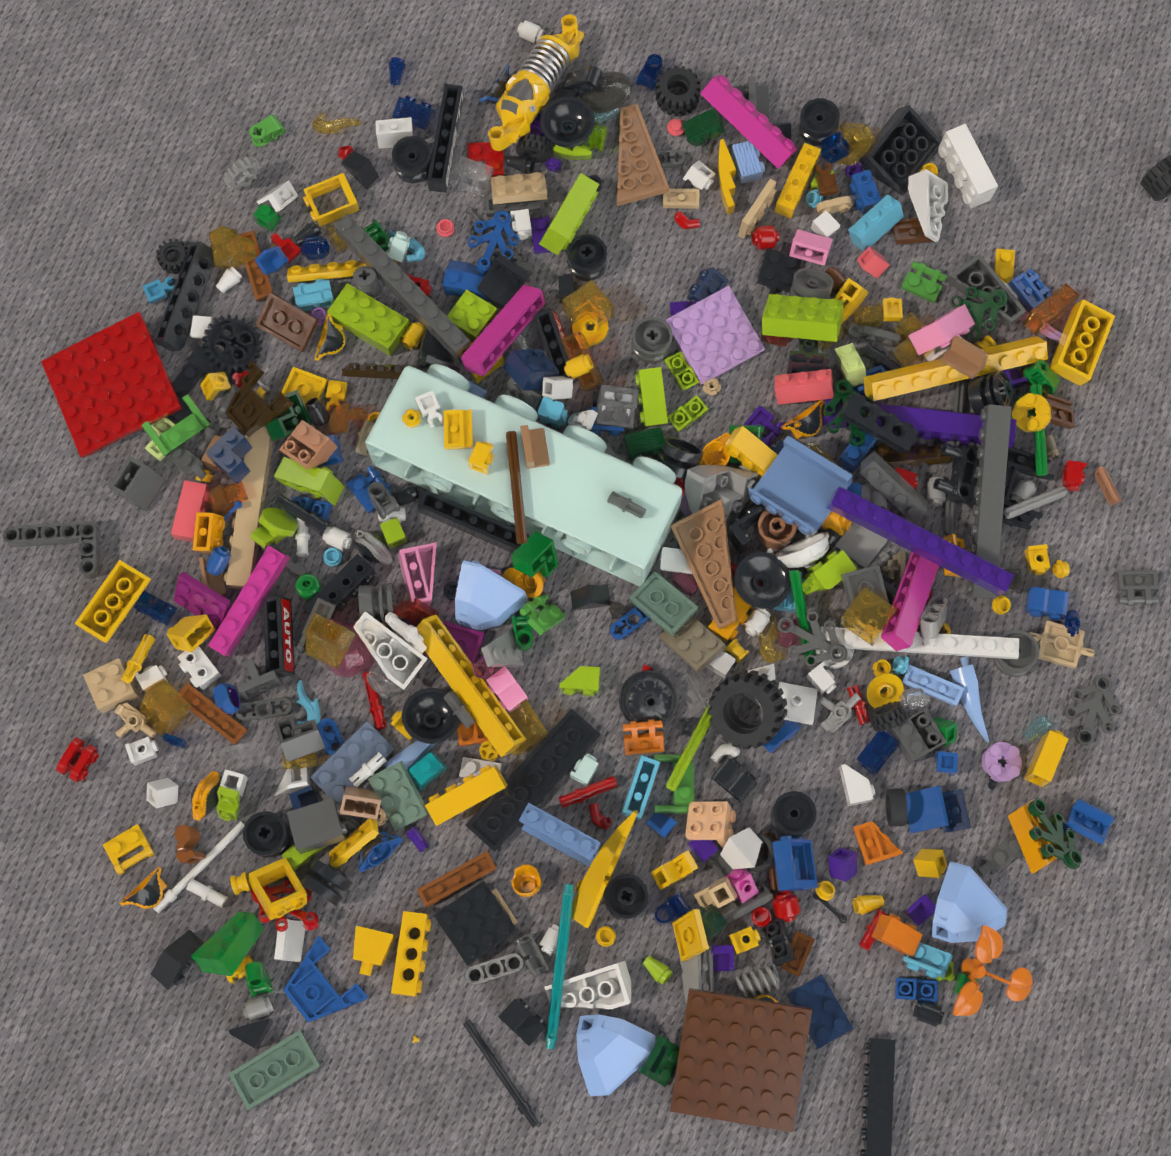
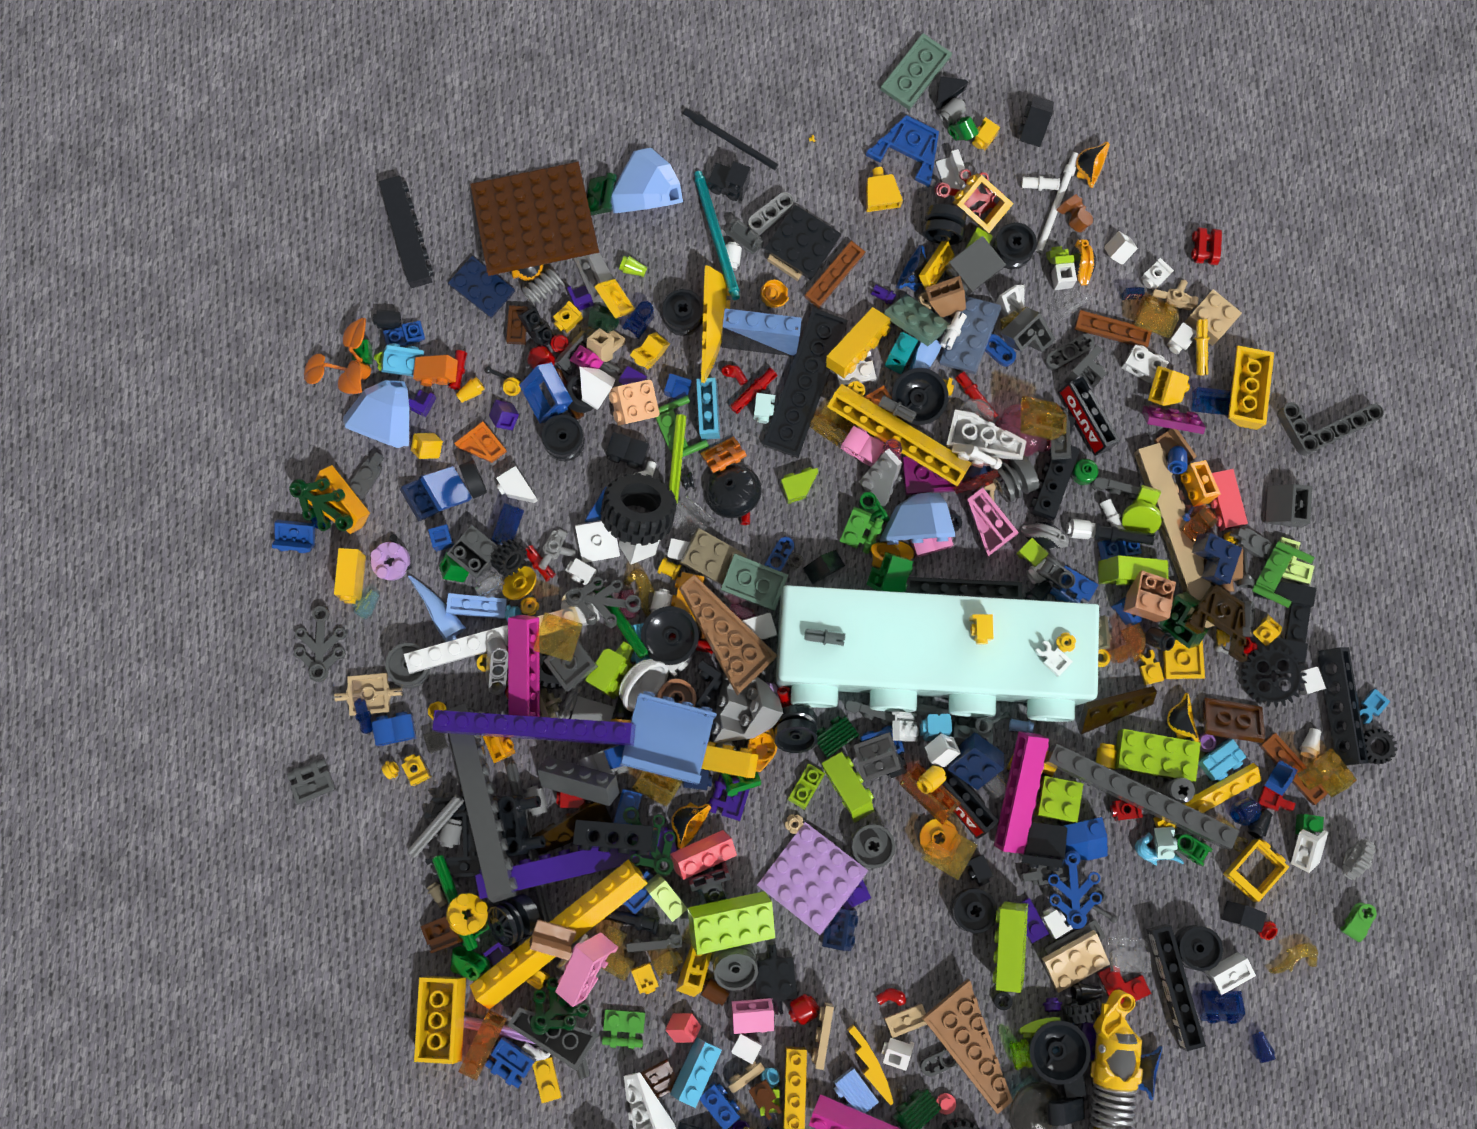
camera: 150 degrees right, 5 degrees up
red plate [41,312,182,458] -> none
yellow plate [103,824,155,876] -> none
green wedge [191,911,264,976] -> none
dark pink brick [208,546,290,657] -> none
blue rock [213,683,241,714] -> none
yellow wheel [230,872,252,895] -> none
dark blue panel [289,786,318,810] -> none
medium azure piece [296,680,321,726] -> none
medium azure plate [323,548,342,567] -> none
yellow brick [391,911,432,997] -> none
black bracket [416,333,460,373] -> none
coral plate [436,219,455,237] -> none
yellow plate [443,409,473,450] -> none
reddish brown axle [506,431,527,544] -> none
medium nougat panel [520,425,550,469] -> none
white wedge [545,961,631,1009] -> none
yellow plate [596,926,616,947] -> none
lime slope [664,351,699,391] -> none
red brick [1062,460,1087,491] -> none
nougat slope [1094,466,1122,506] -> none

